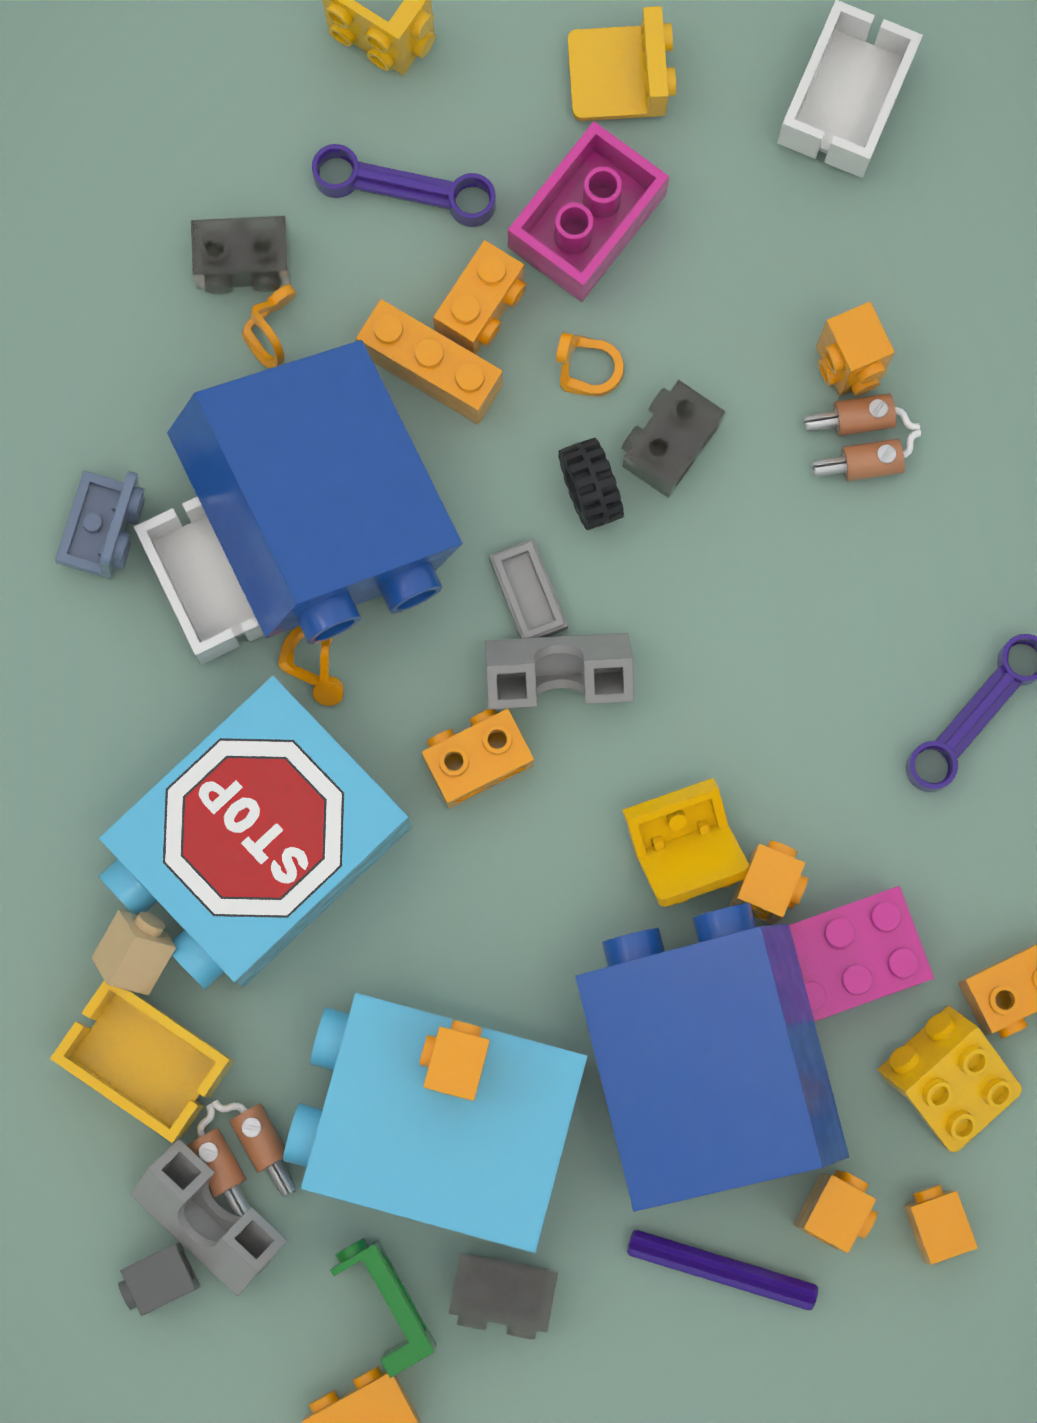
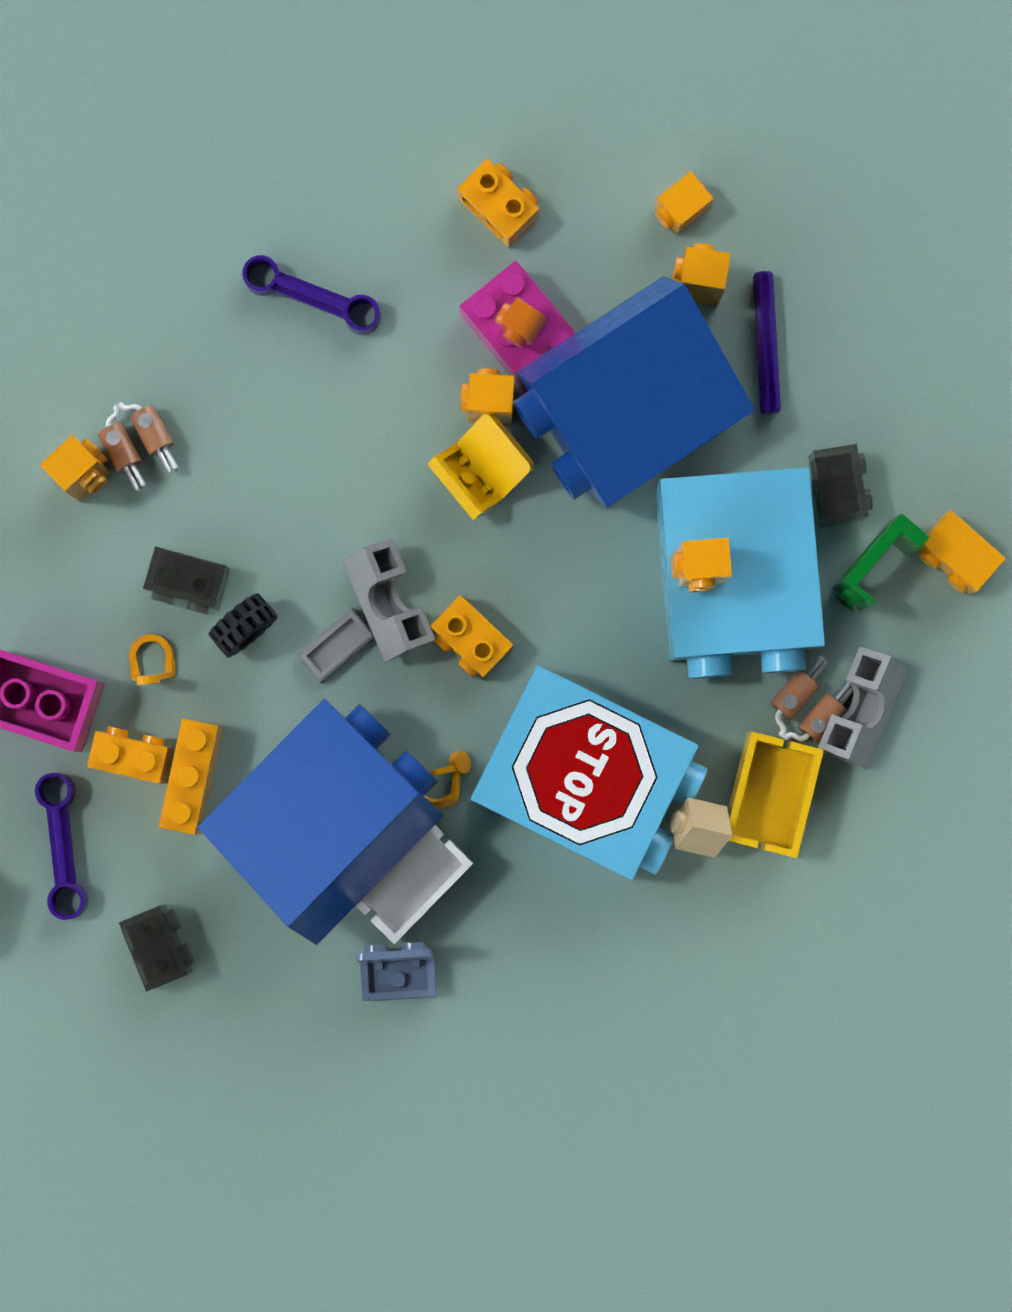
camera: 110 degrees left, 5 degrees up
dark grey brick [118,1242,201,1316] -> none
light orange piece [242,284,296,369] -> none
yellow bracket [877,1005,1022,1152] -> none
none -> orange plate [494,297,547,347]

